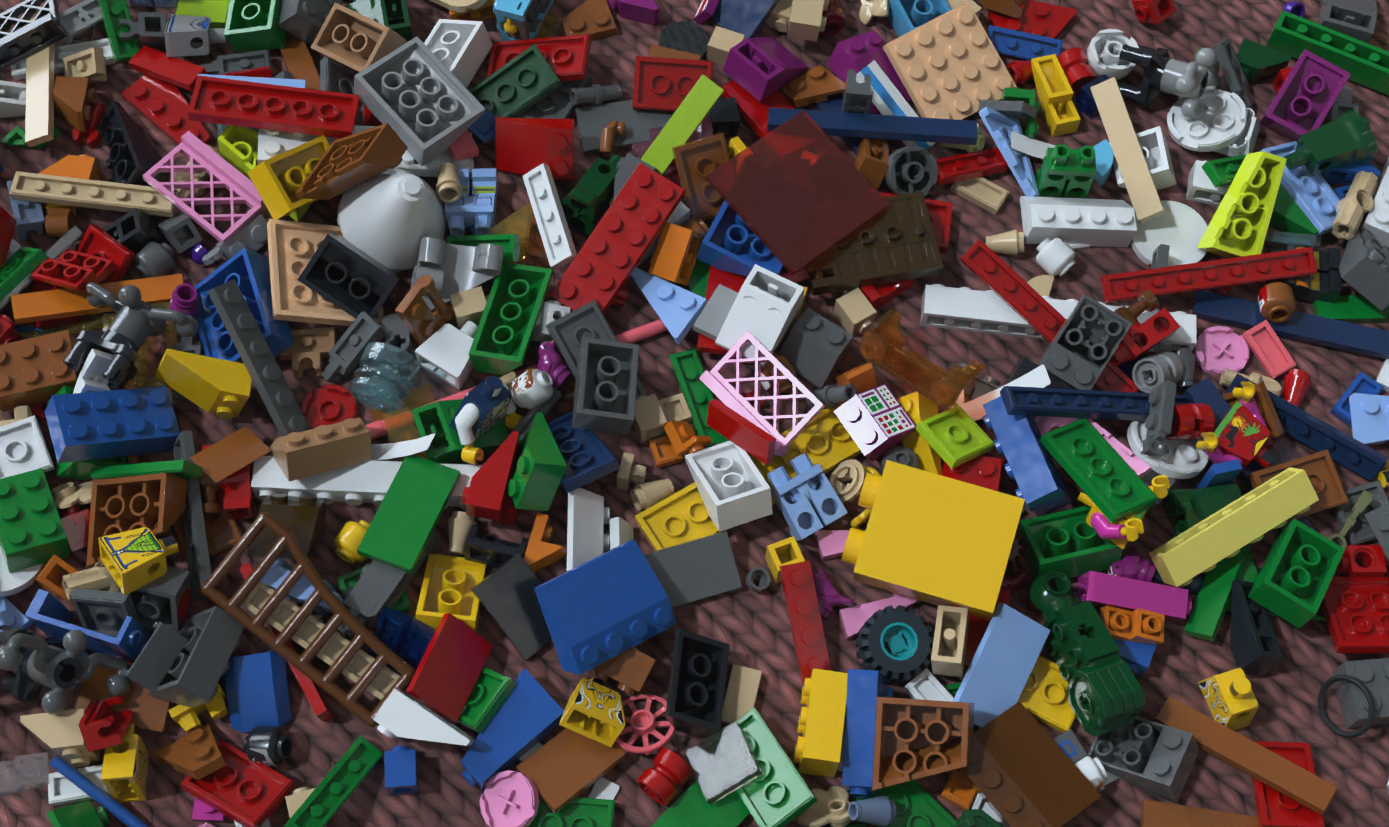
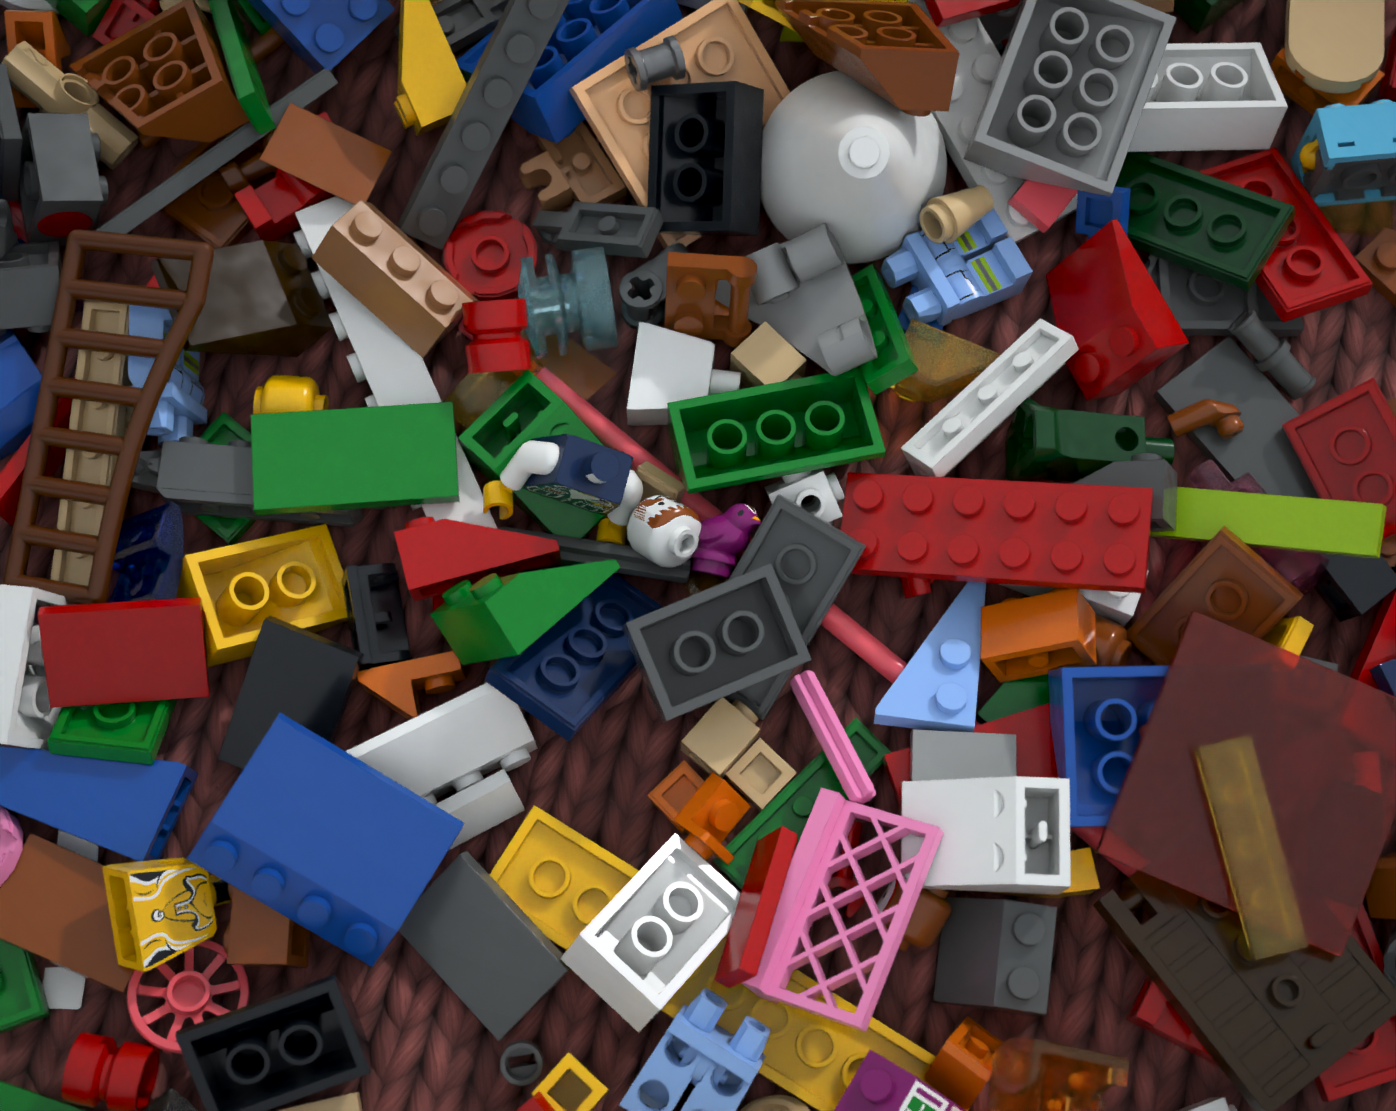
camera: 65 degrees right, 10 degrees up
yellow torso [98,527,178,595] -> none
white sticker [371,433,435,460] -> none
tan cone [448,511,477,555] -> none
tan tile [617,452,647,491] -> none
tan cone [630,478,674,511] -> none
dark grey pin [806,384,857,408] -> none
tan brick [833,288,877,335] -> none
none -> red wheel [462,298,532,374]
none -> flat silver bush [624,35,686,92]
none -> bright pink axle [790,670,876,805]
none -> clear yellow tile [1194,735,1308,960]

